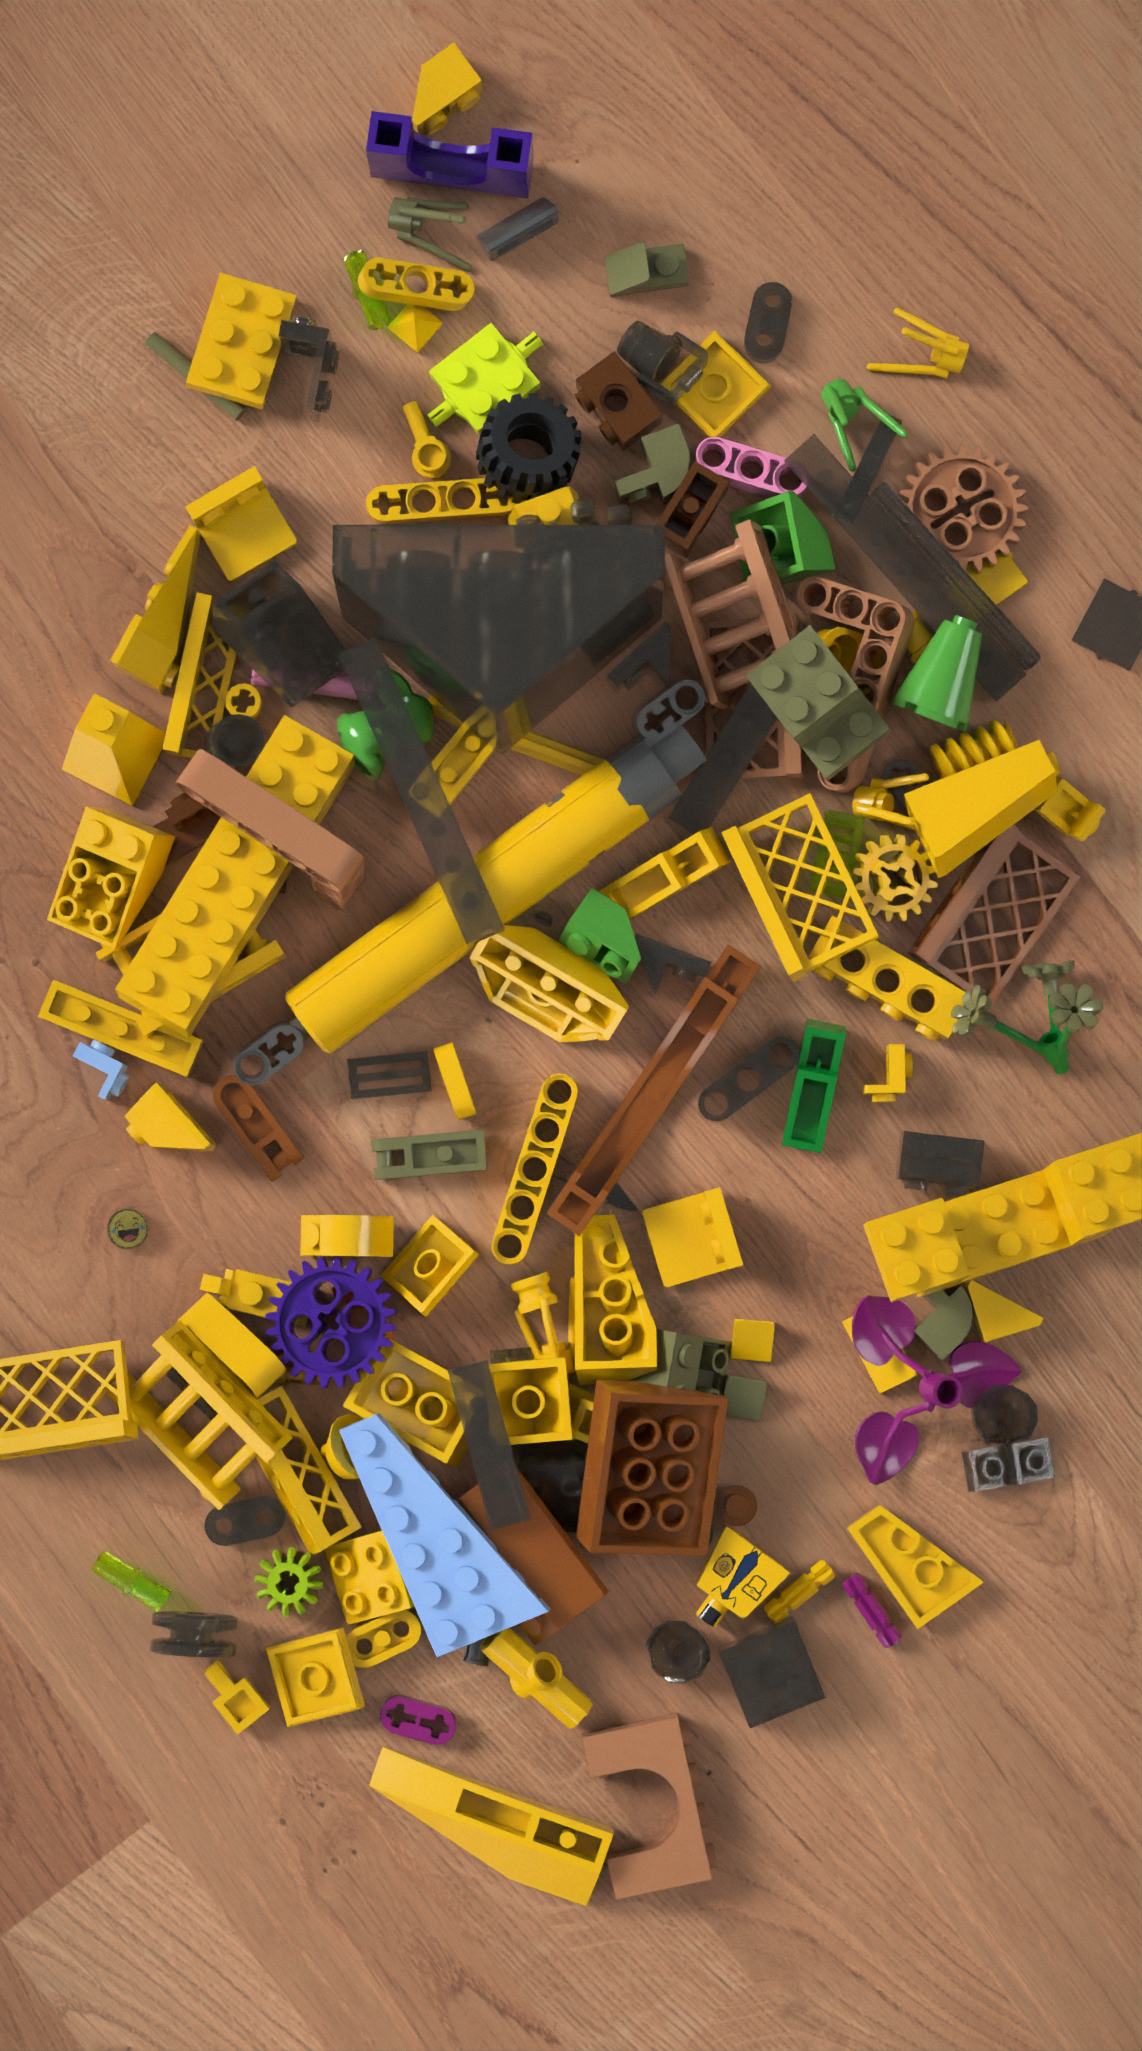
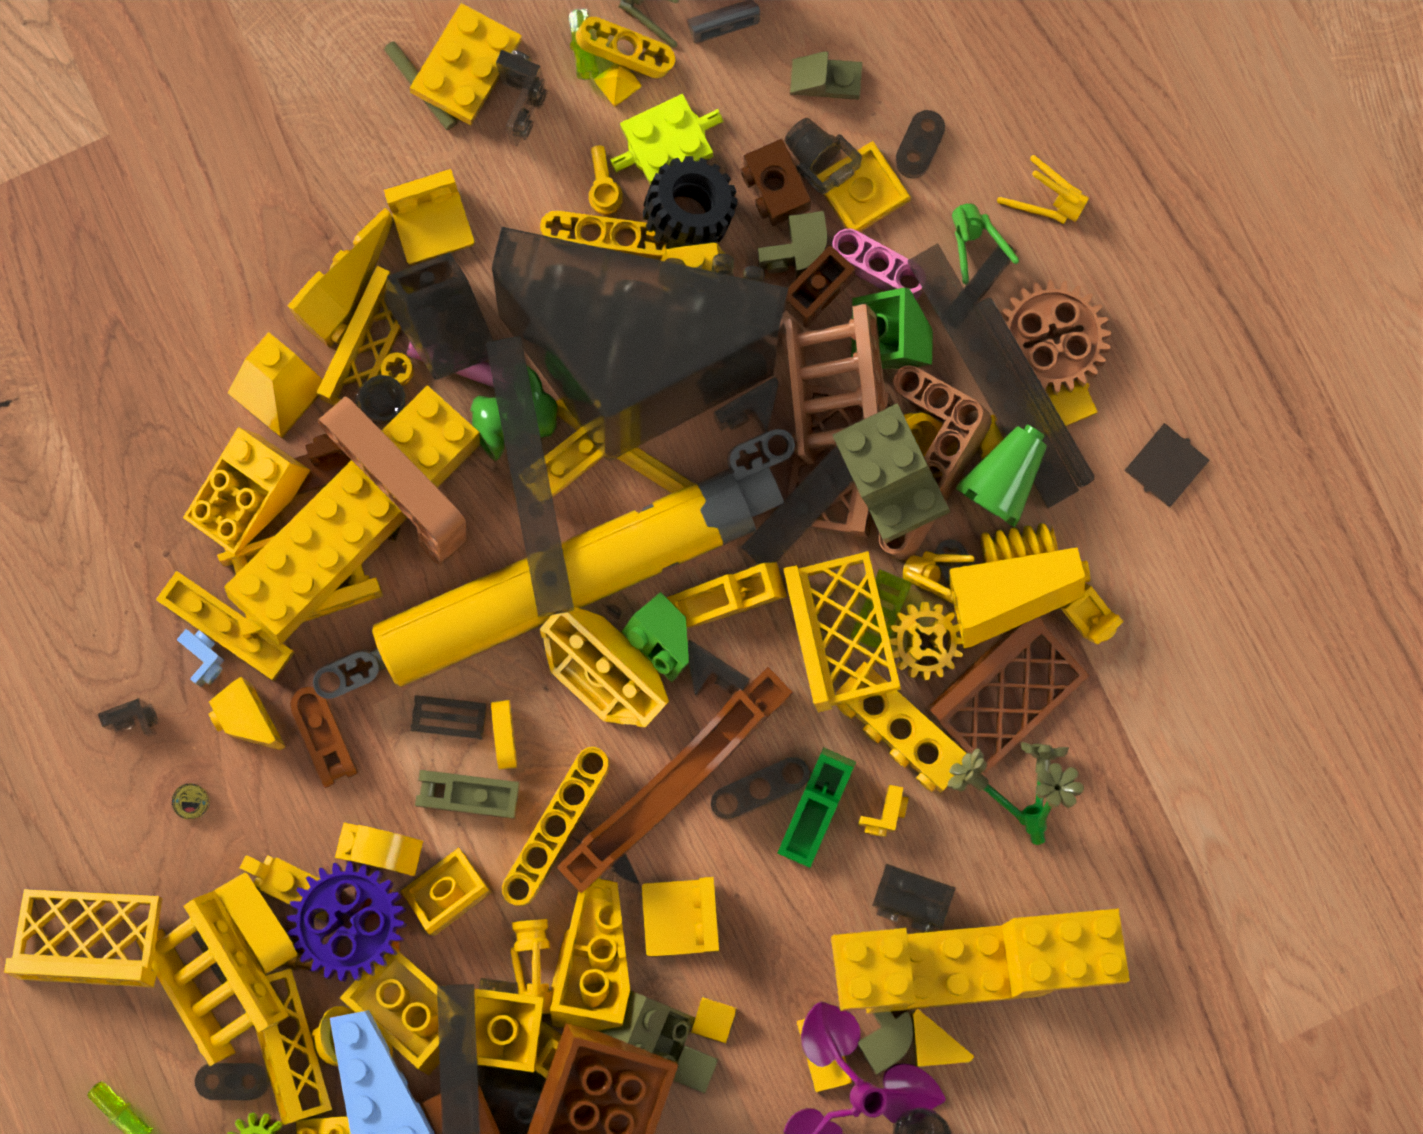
camera: 10 degrees right, 5 degrees down
none -> clear smoke bracket [98,698,159,737]

